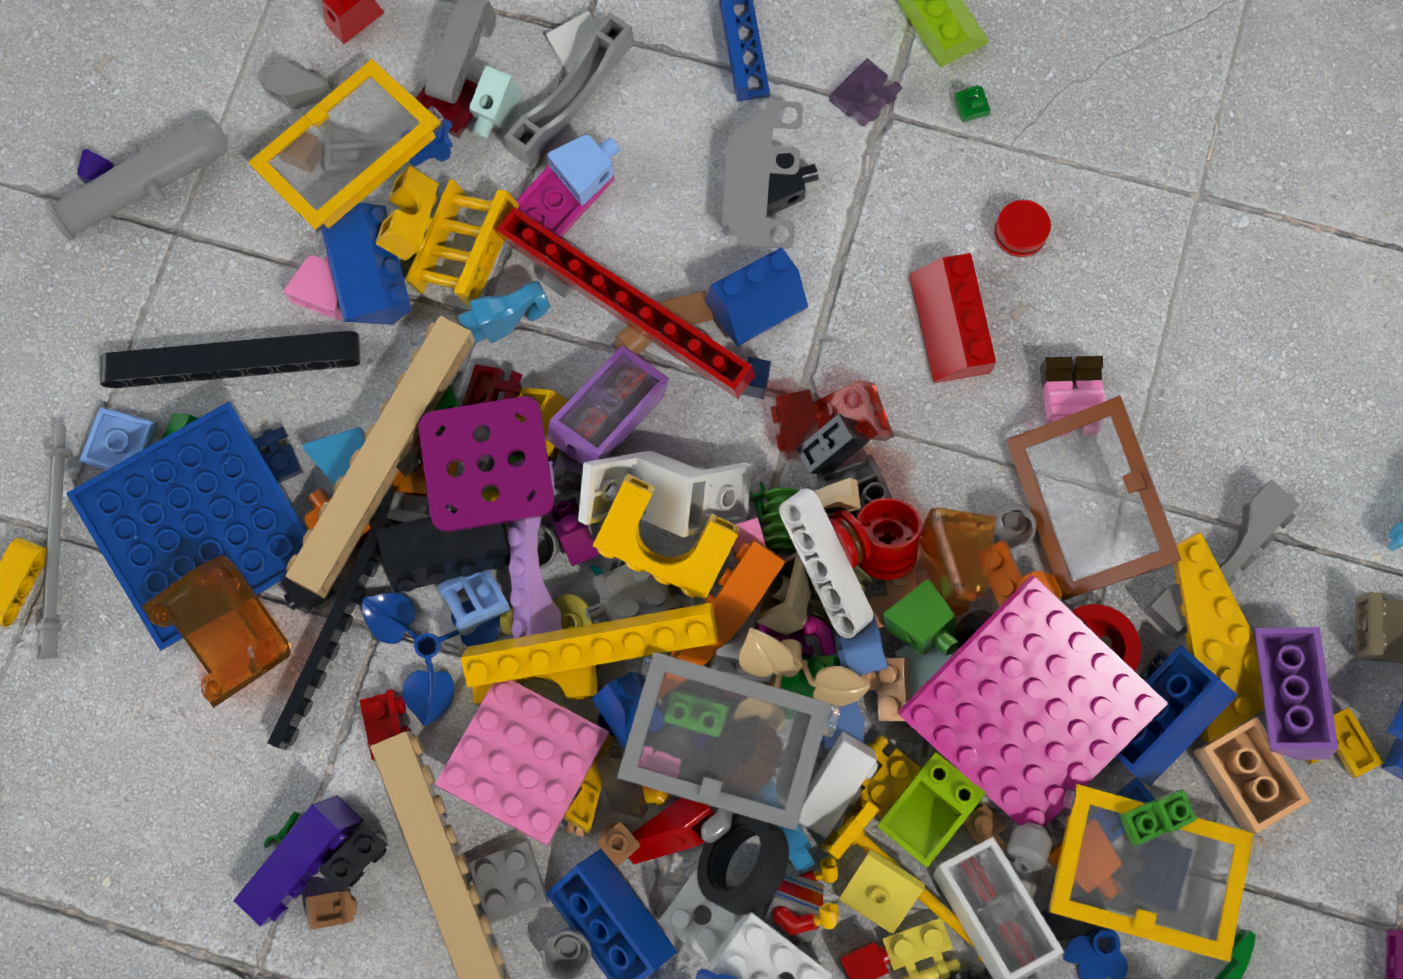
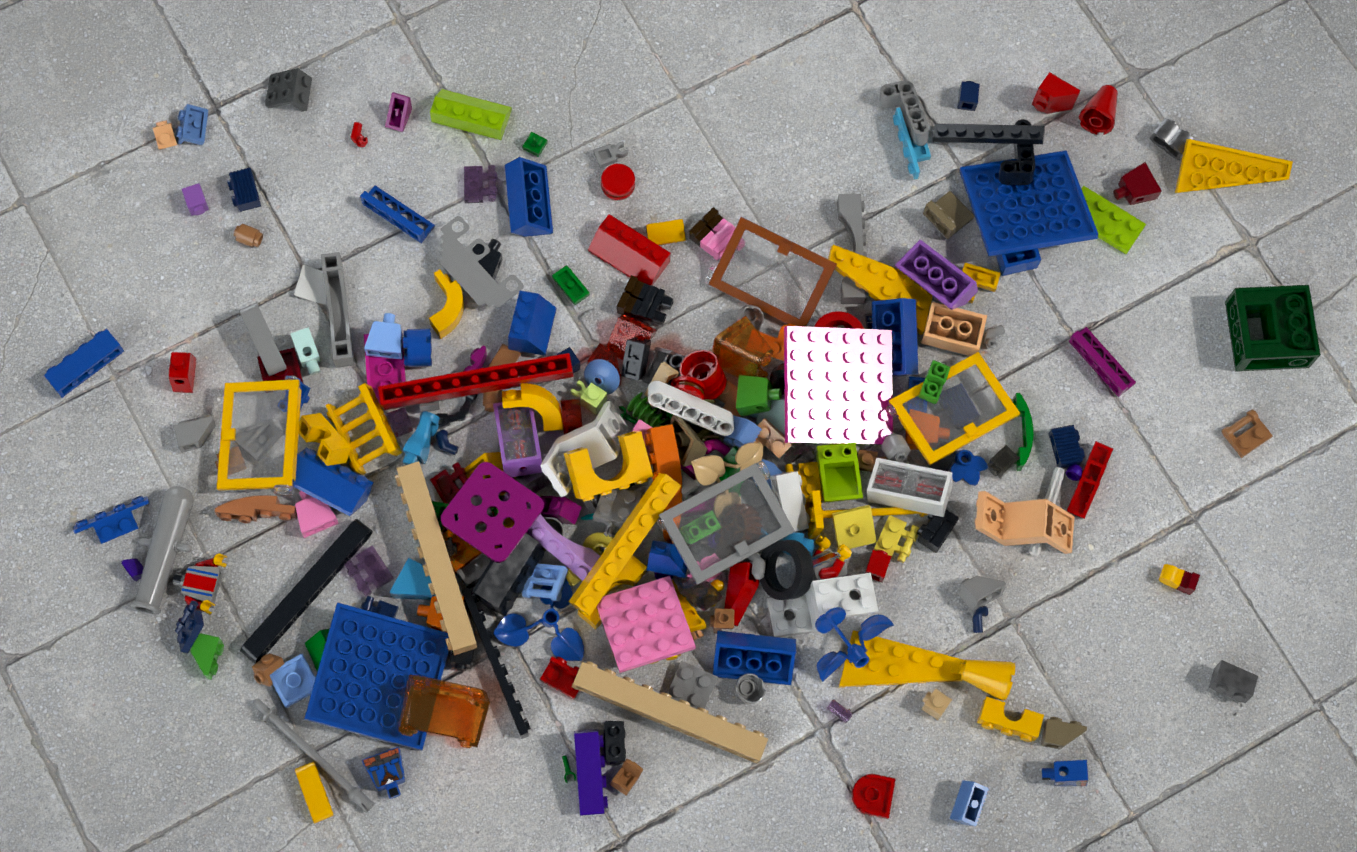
camera: 55 degrees left, 5 degrees down
none -> blue bracket [73,496,149,544]
none -> torso [173,553,227,615]
none -> dark blue plate [175,601,204,653]
none -> bright green slope [191,633,224,680]
none -> nougat slope [215,495,297,523]
none -> medium nougat bracket [252,653,284,687]
none -> clear purple plate [344,545,394,597]
none -> torso [362,746,406,799]
none -> clear purple brick [387,407,413,437]
none -> blue brick [403,328,432,367]
none -> yellow arch [429,269,464,339]
none -> black piece [435,394,478,429]
none -> dark blue arm [436,429,459,455]
none -> magenta slope [463,345,487,371]
none -> yellow arch [502,383,563,431]
none -> blue slope [505,157,553,237]
none -> green plate [552,265,590,305]
none -> clear red slope [561,399,582,435]
none -> yellowish green brick [571,380,607,415]
none -> medium blue dish [584,359,620,395]
none -> light grey plate [593,142,628,168]
none -> black hips [617,275,674,326]
none -> yellow slope [646,219,686,245]
none -> light grey arm [983,325,1005,348]

